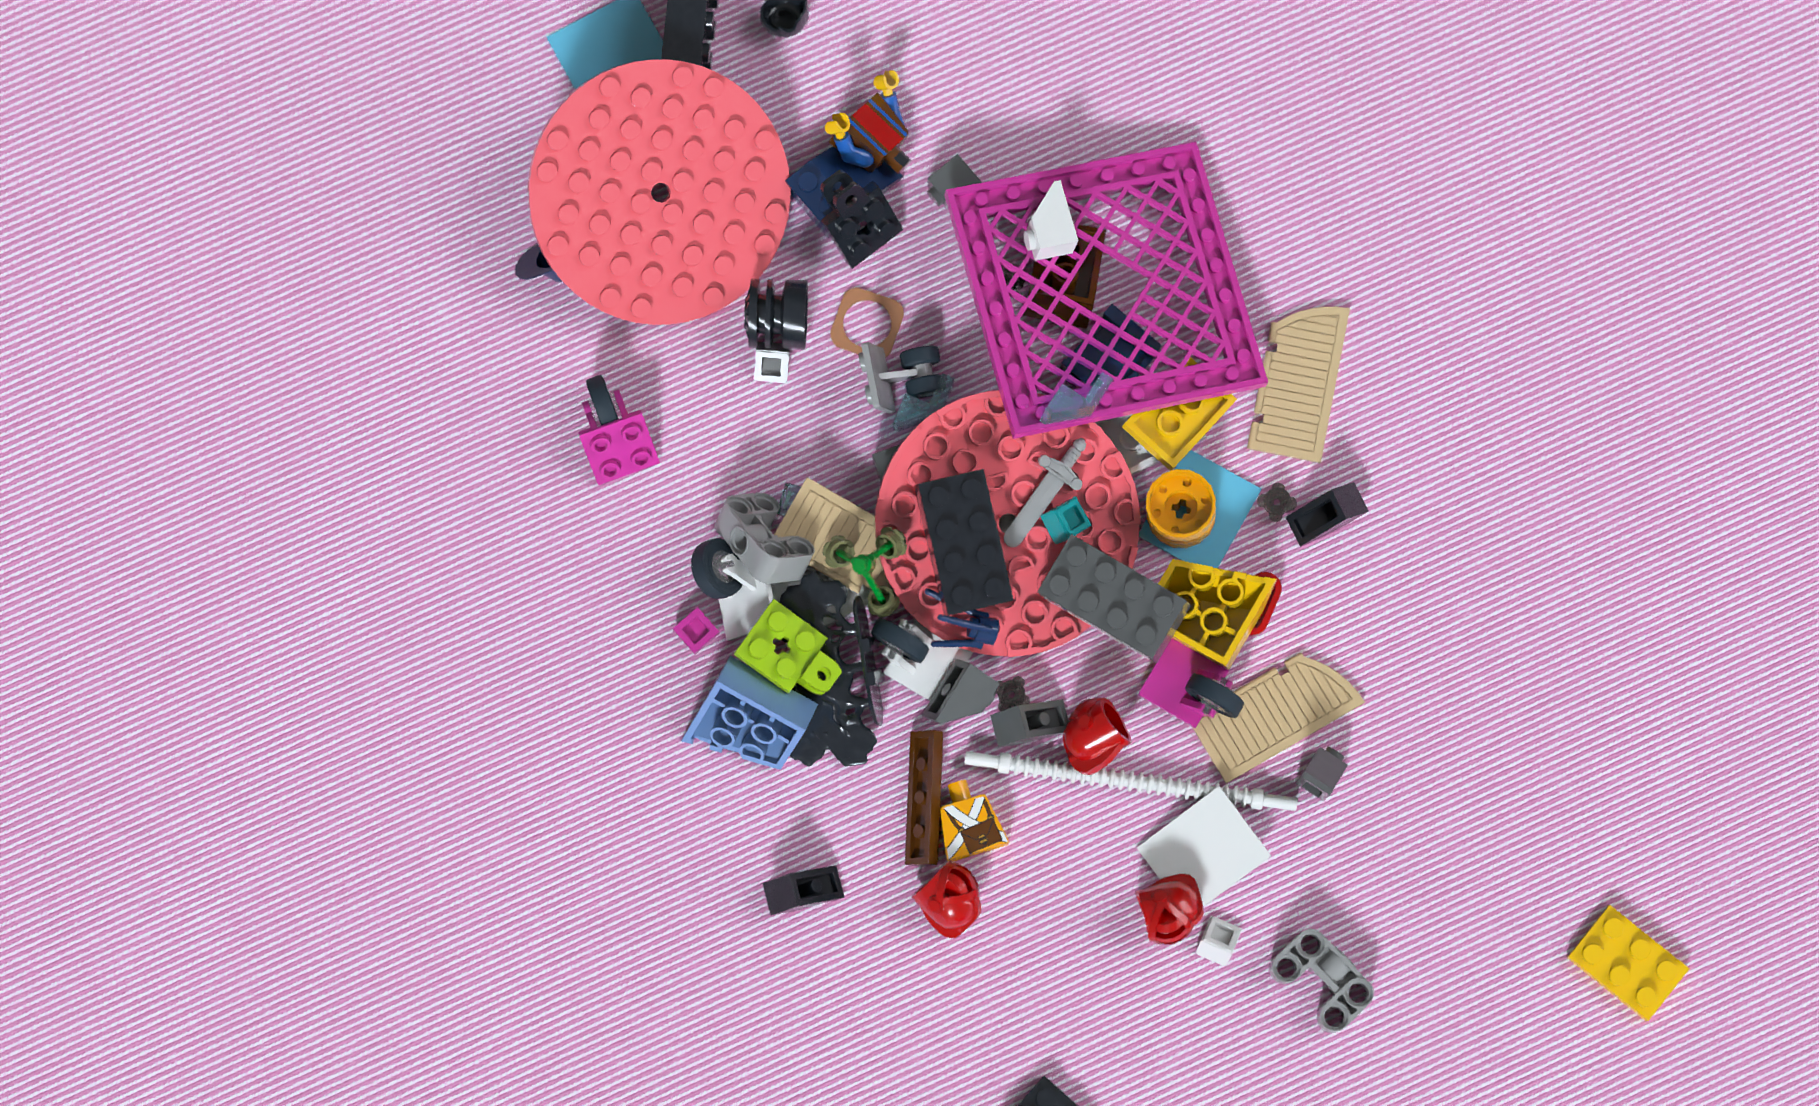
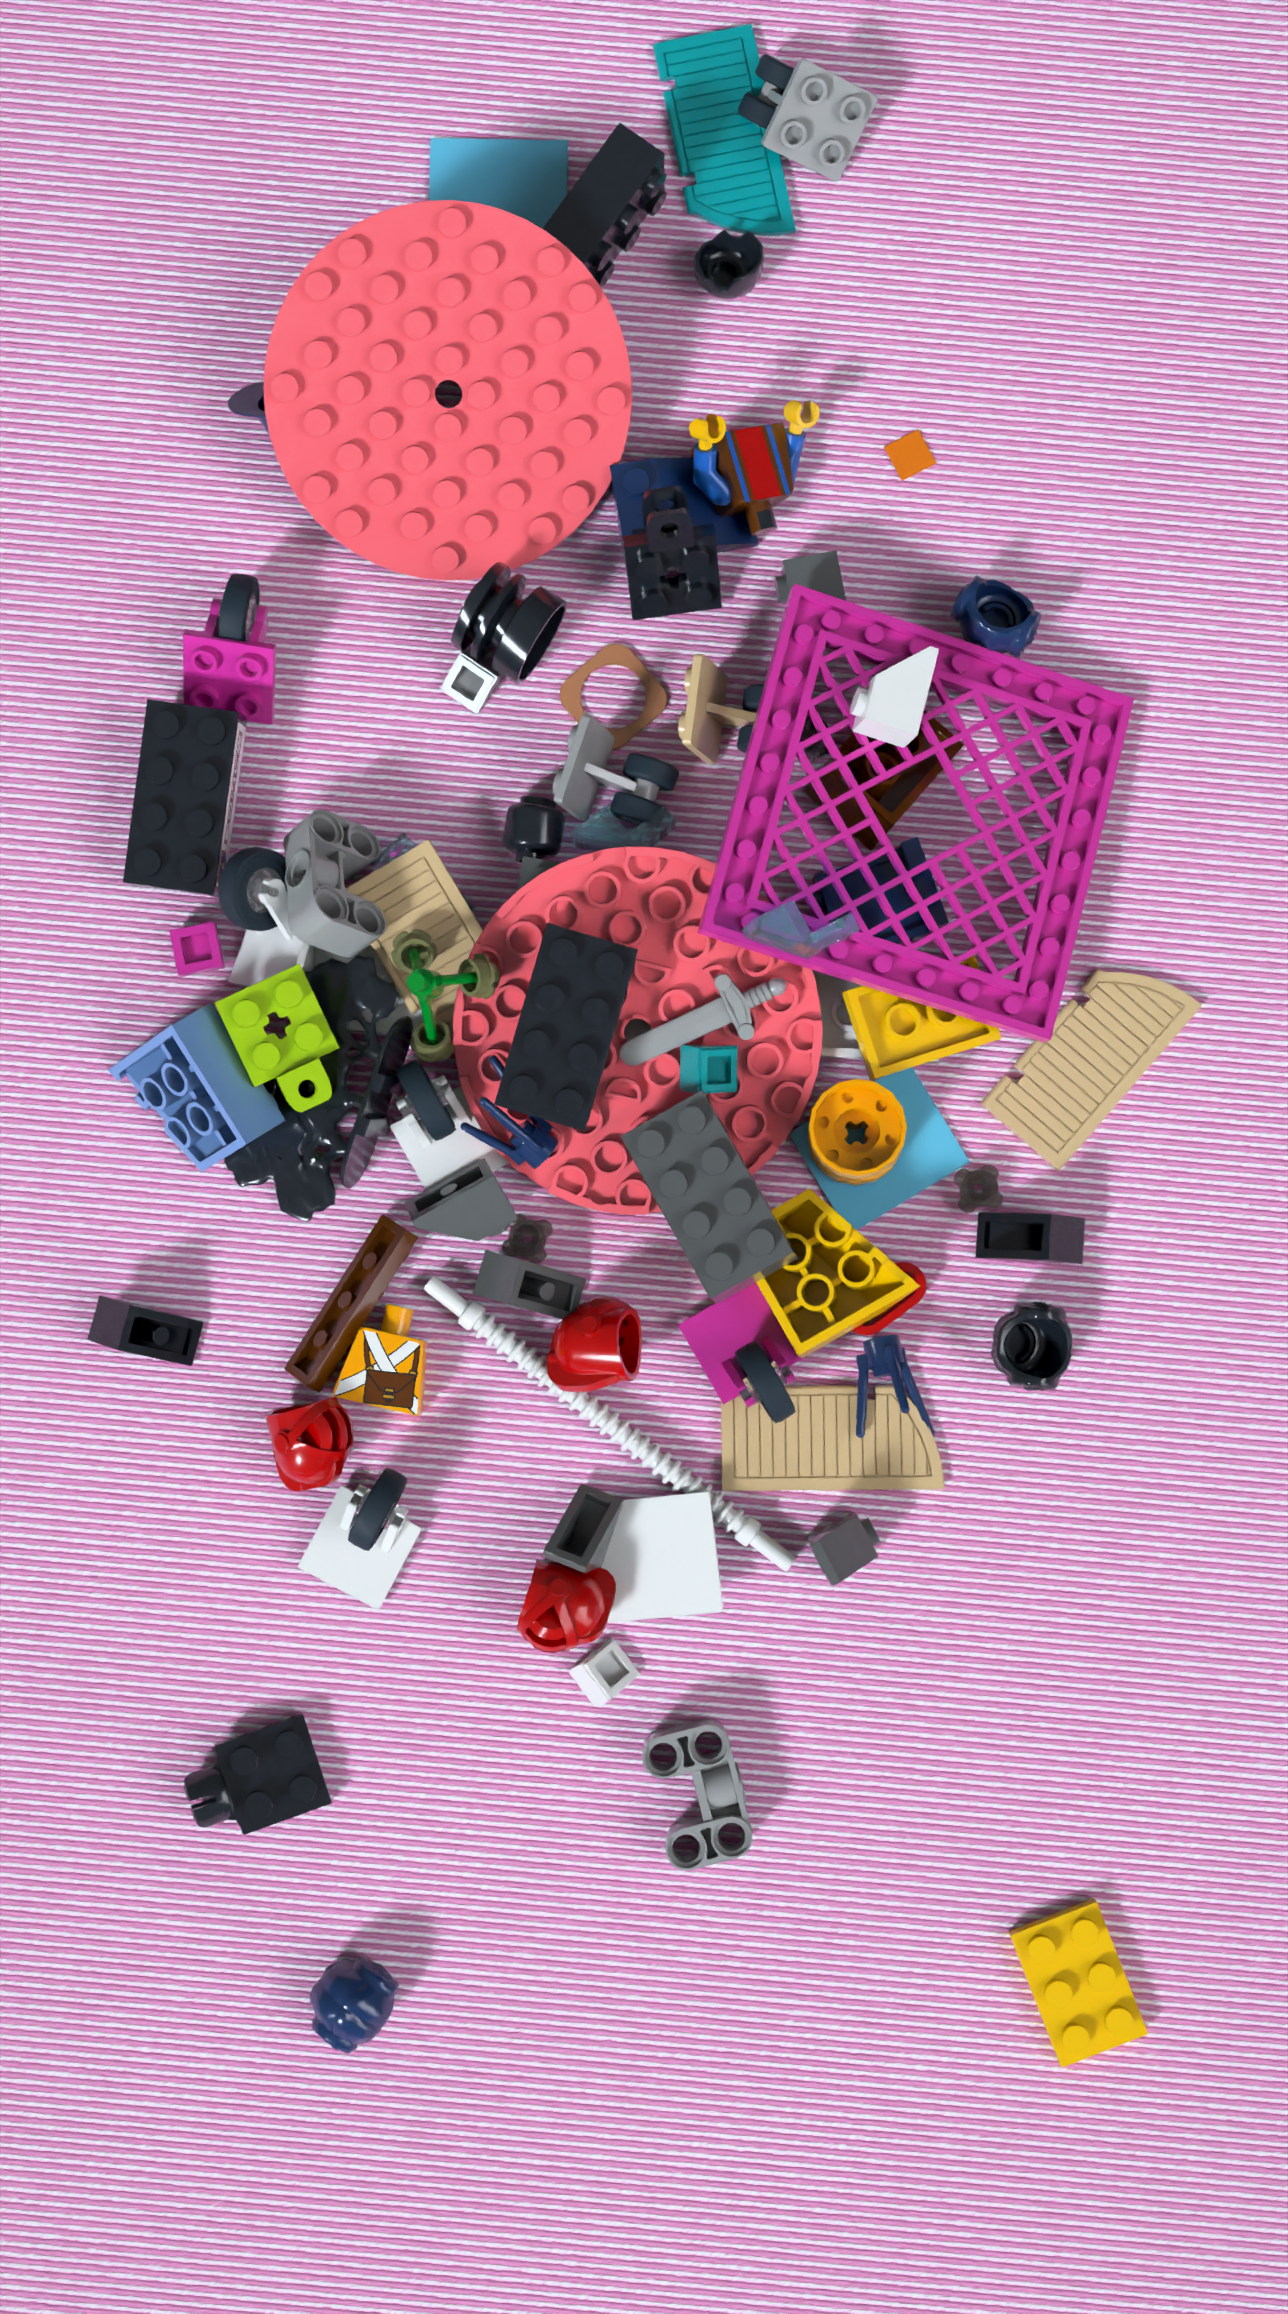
camera: 30 degrees right, 5 degrees up
none -> black brick [123,699,247,898]
none -> white plate [298,1468,422,1610]
none -> black head [502,796,565,863]
none -> dark grey slope [543,1483,623,1573]
none -> tan plate [678,654,764,764]
none -> dark blue plant [856,1335,935,1438]
none -> orange sticker [884,429,937,481]
none -> dark blue hair [950,575,1041,657]
none -> black hair [991,1301,1072,1391]

